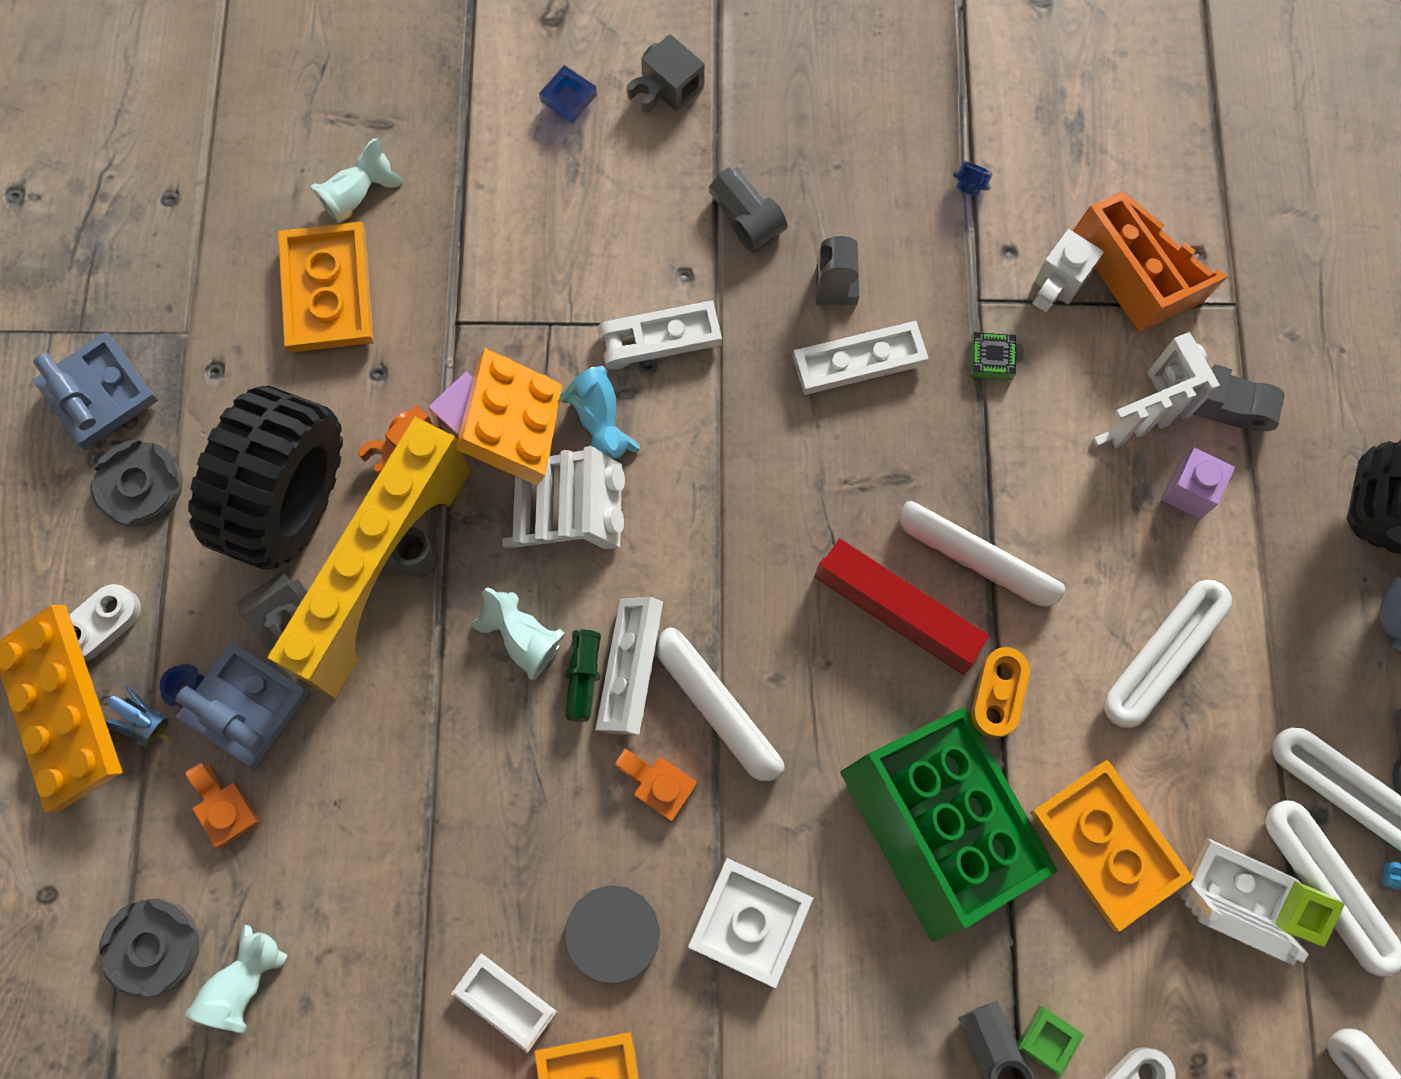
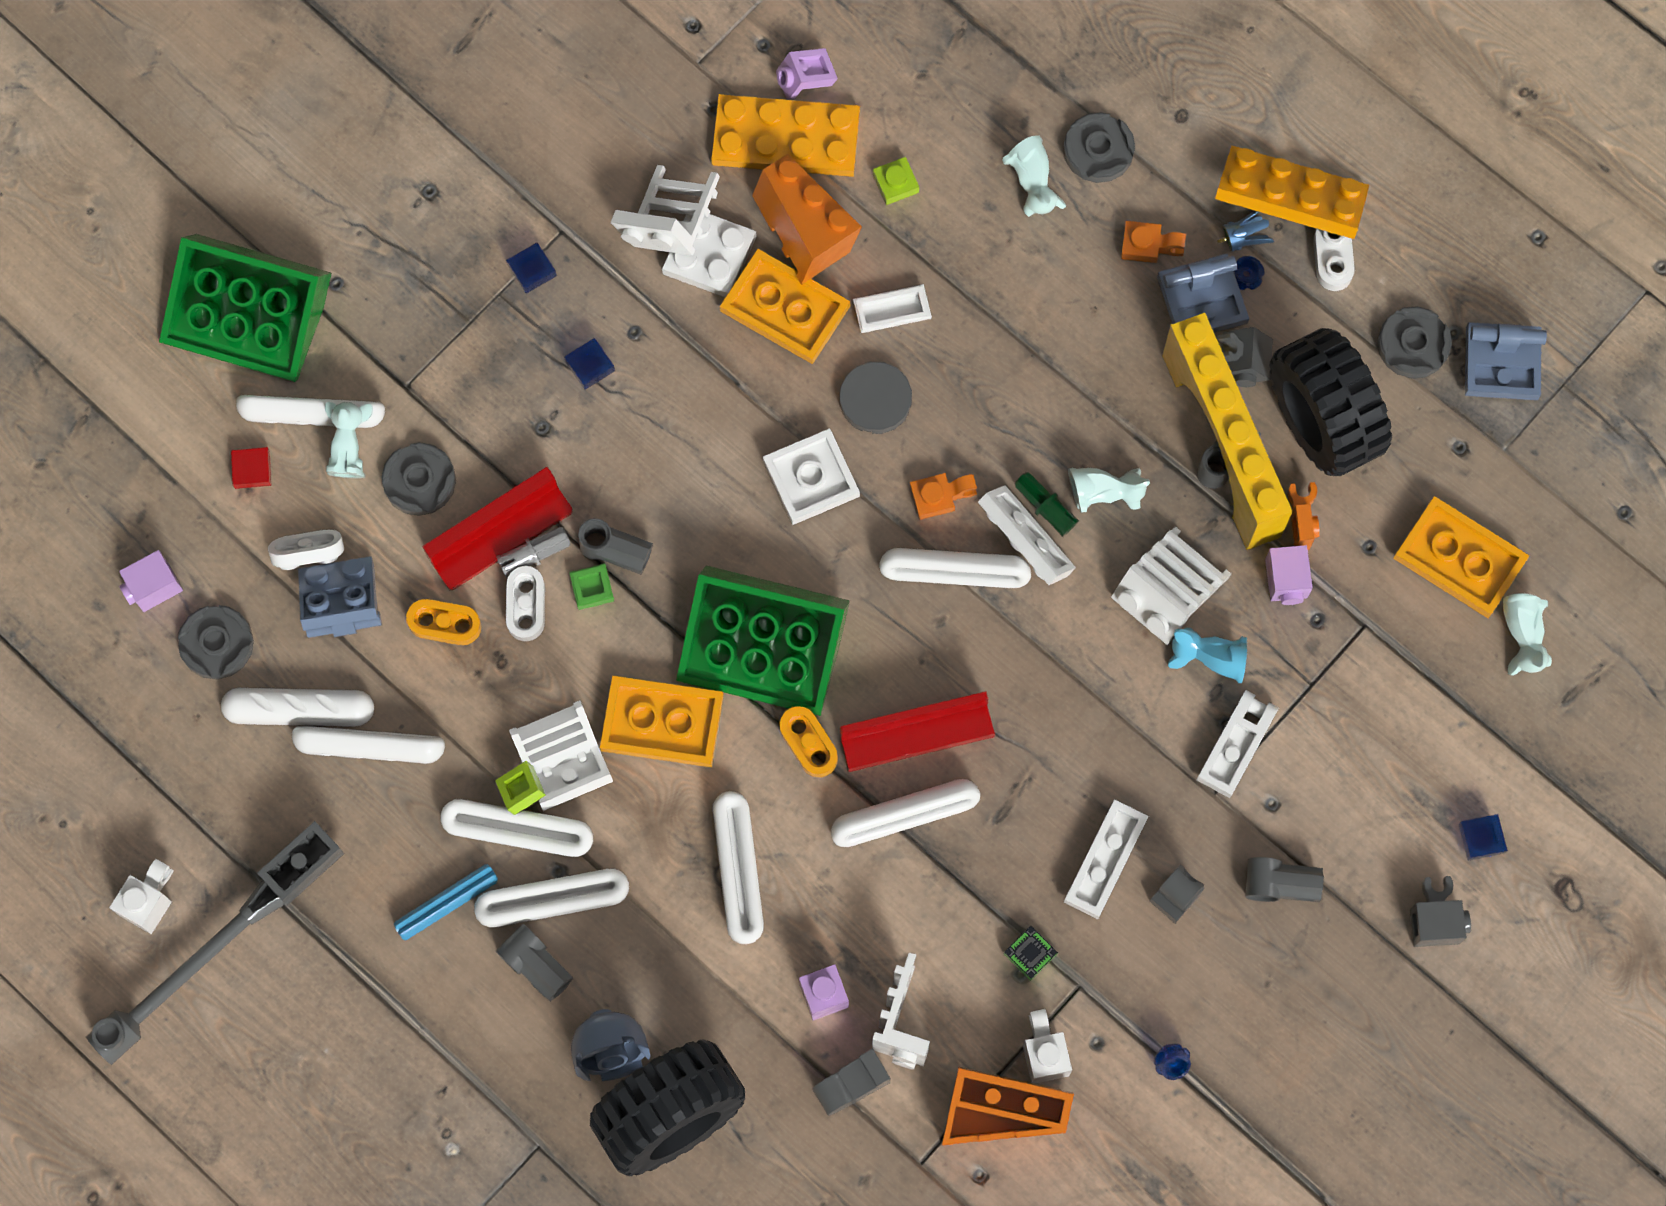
camera: 135 degrees right, 0 degrees up
light orange plate [455,348,562,486] -> none

